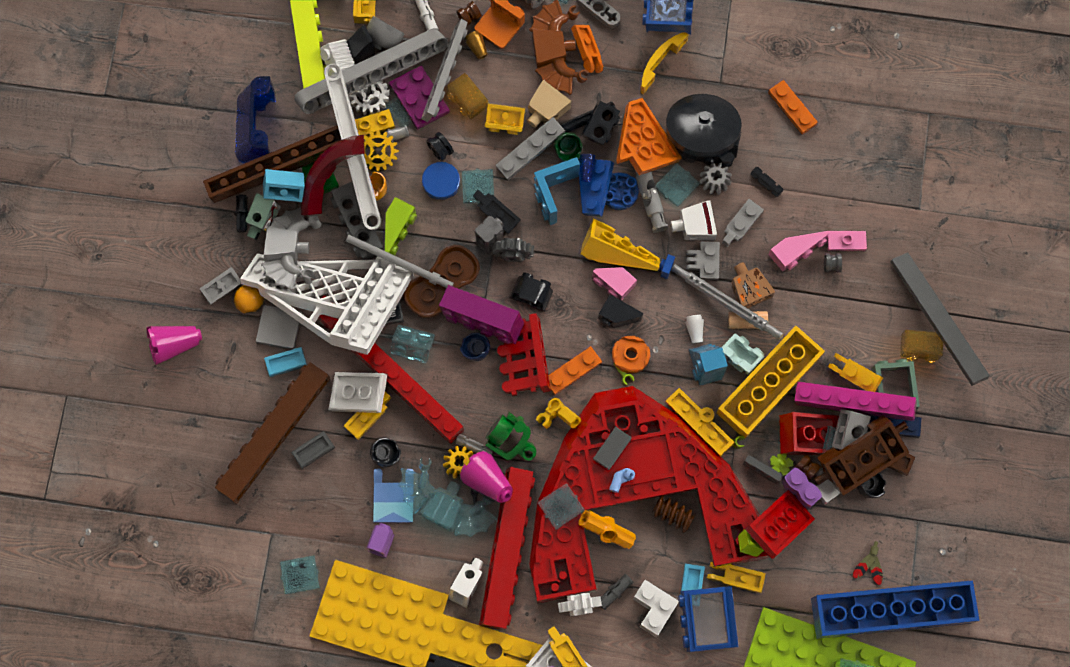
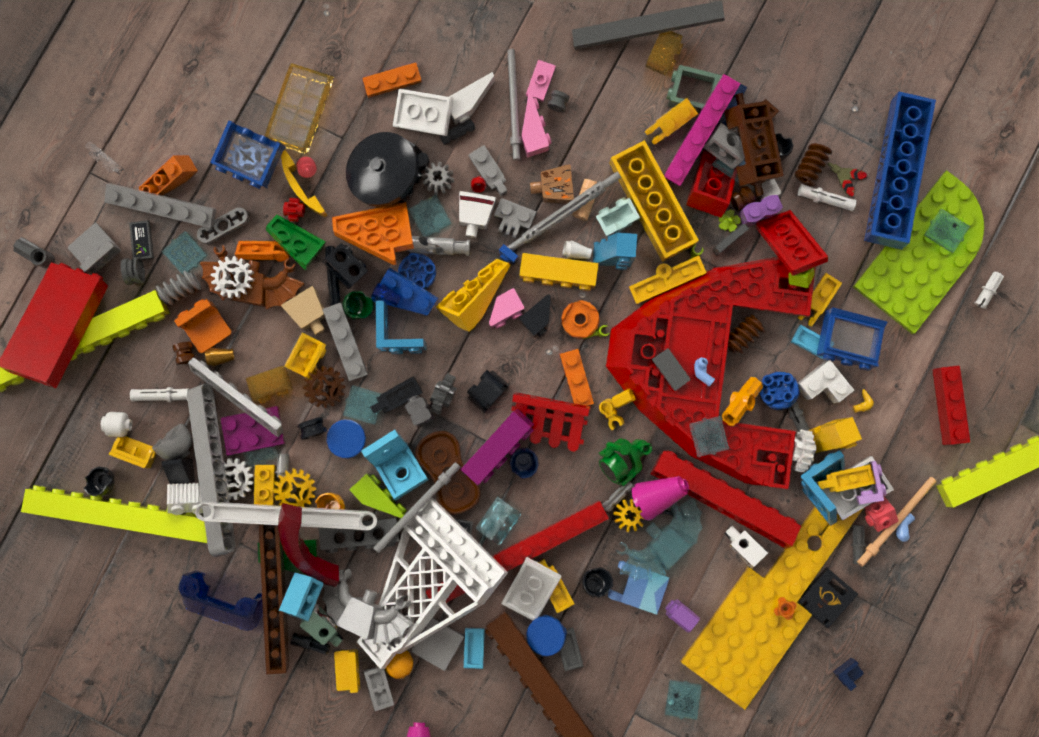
camera: 70 degrees left, 10 degrees up
none -> white gear [211,256,255,299]
none -> clear piece [265,63,334,154]
none -> green wing [266,214,326,270]
none -> red gear [283,198,305,222]
none -> coral wheel [296,157,317,178]
none -> reddish brown gear [303,366,346,408]
none -> yellow panel [334,649,361,693]
none -> medium azure bracket [361,430,429,500]
none -> white tile [393,89,454,136]
none -> white slope [449,72,495,125]
none -> red hinge [471,176,486,193]
none -> light grey bar [507,49,522,160]
none -> yellow brick [519,253,599,291]
none -> blue tile [527,615,567,656]
none -> blue tile [760,372,799,410]
none -> orange plate [774,597,797,620]
none -> reddish brown piece [794,143,832,186]
none -> white pin [798,184,856,211]
none -> dark azure bracket [800,450,845,526]
none -> yellow wedge [808,417,862,453]
none -> yellow animal [853,389,874,413]

